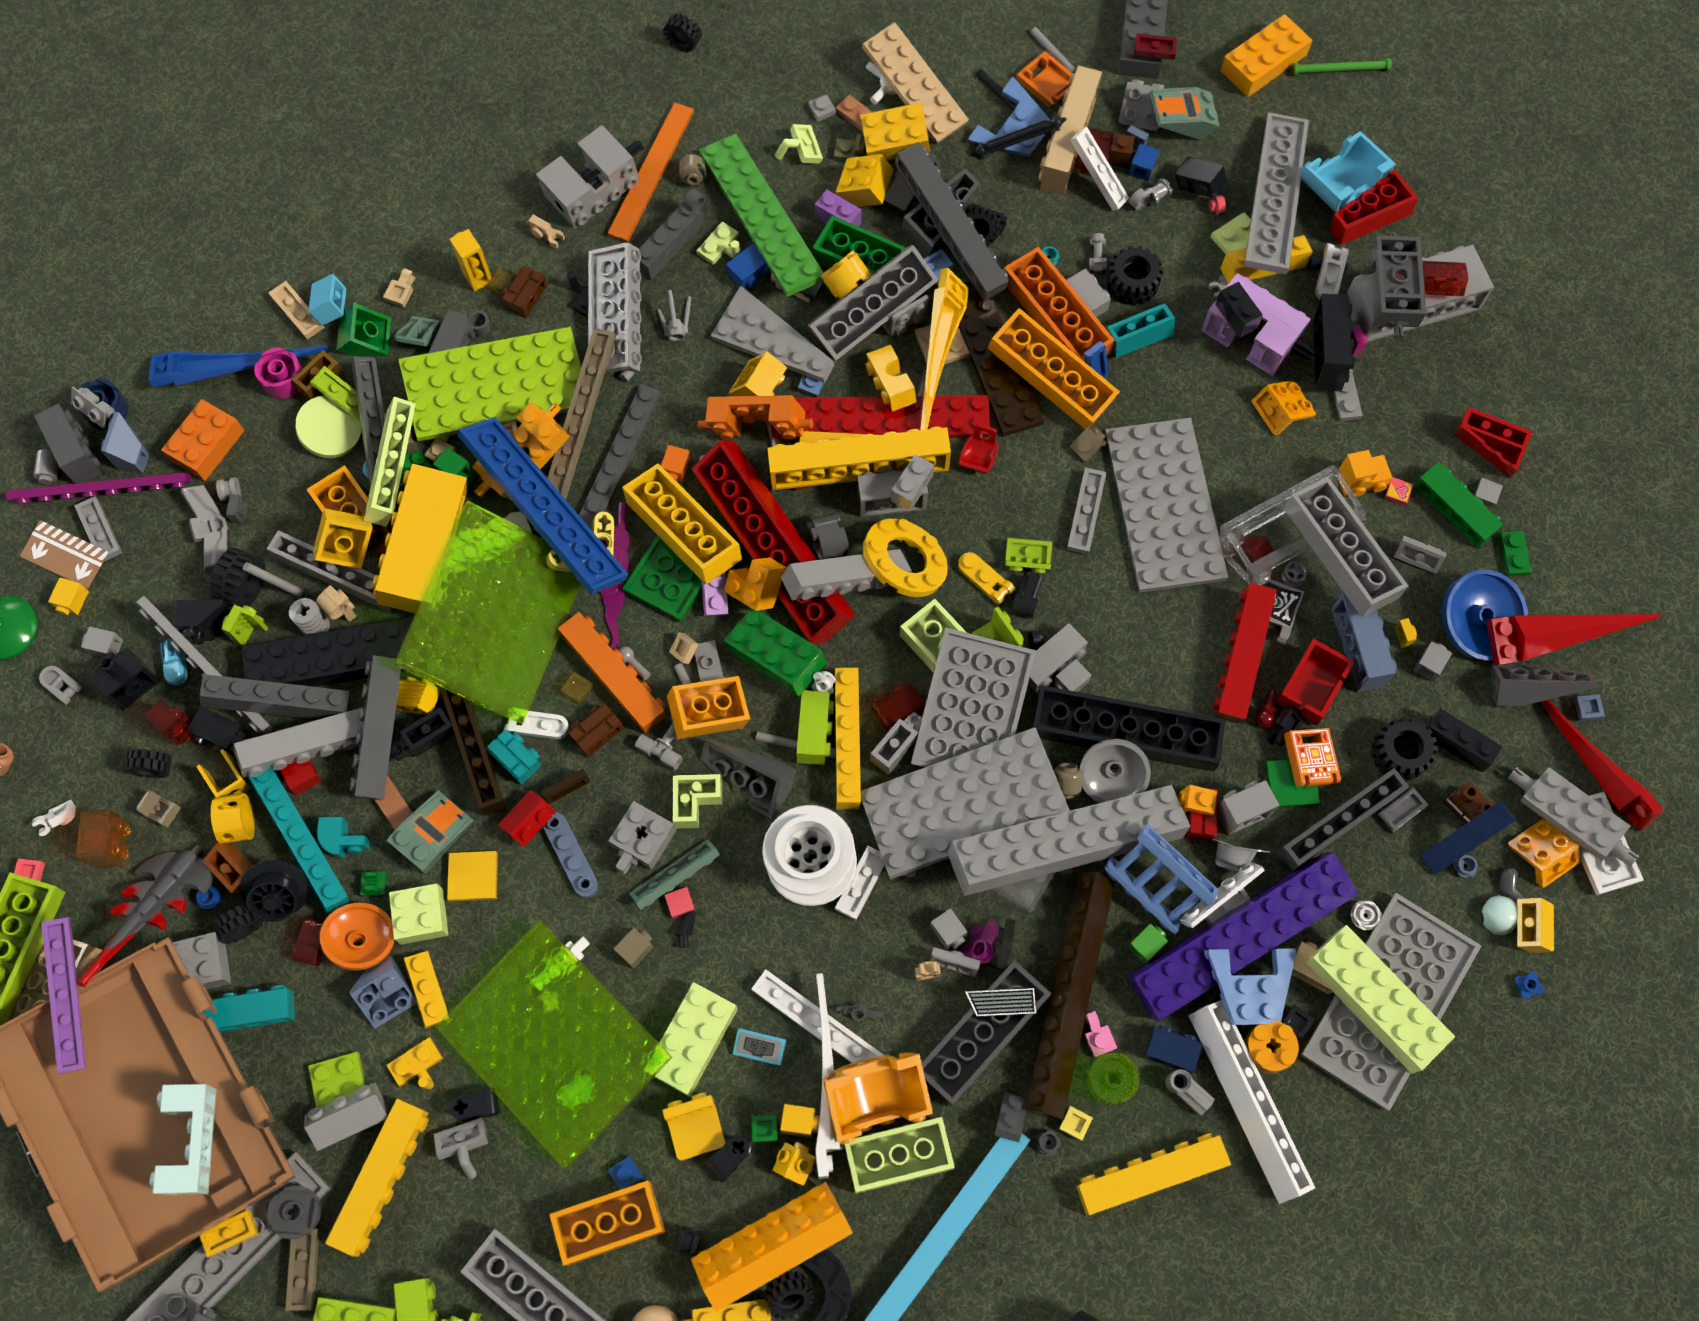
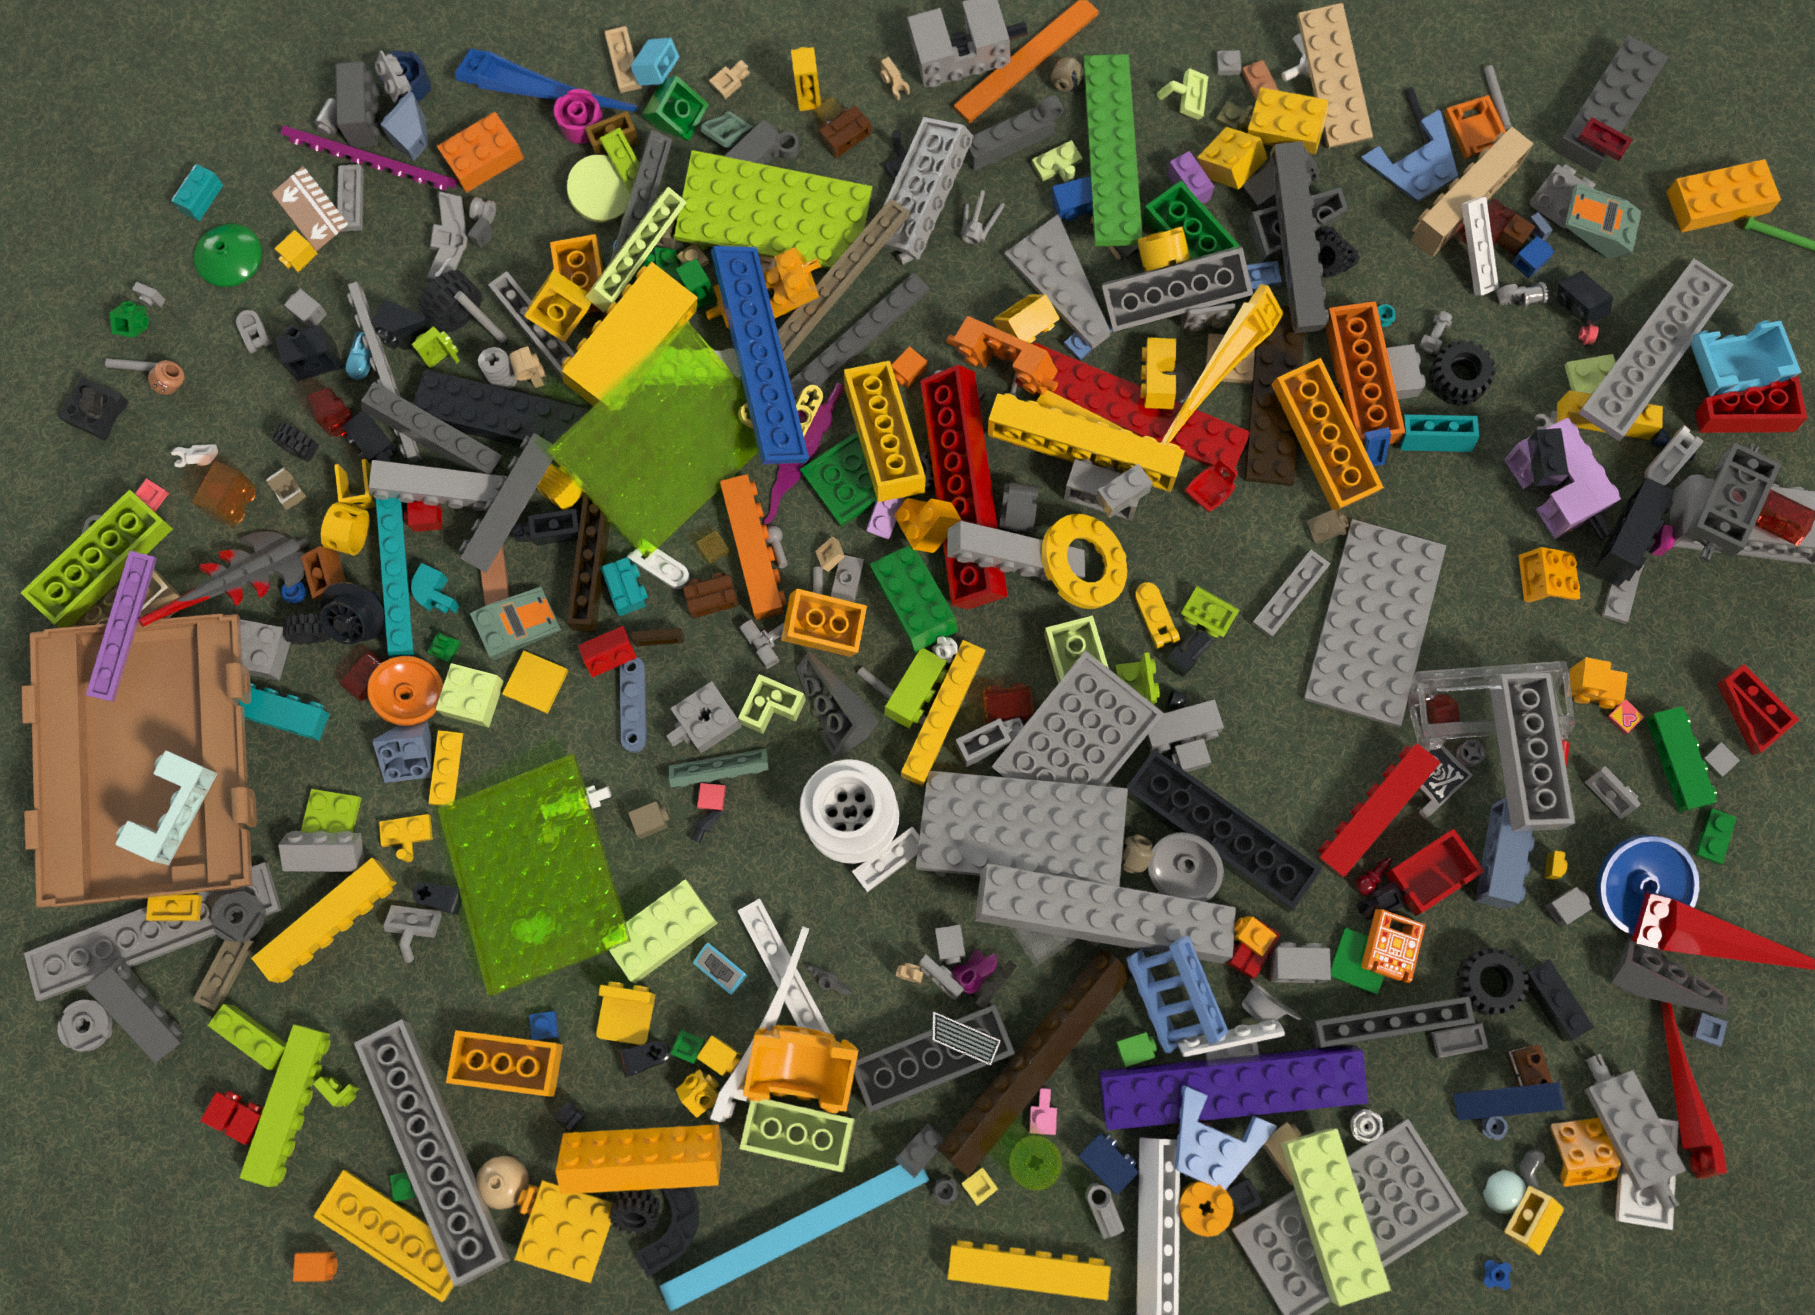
camera: 30 degrees right, 5 degrees up
black wheel [971,113,1067,160] -> none

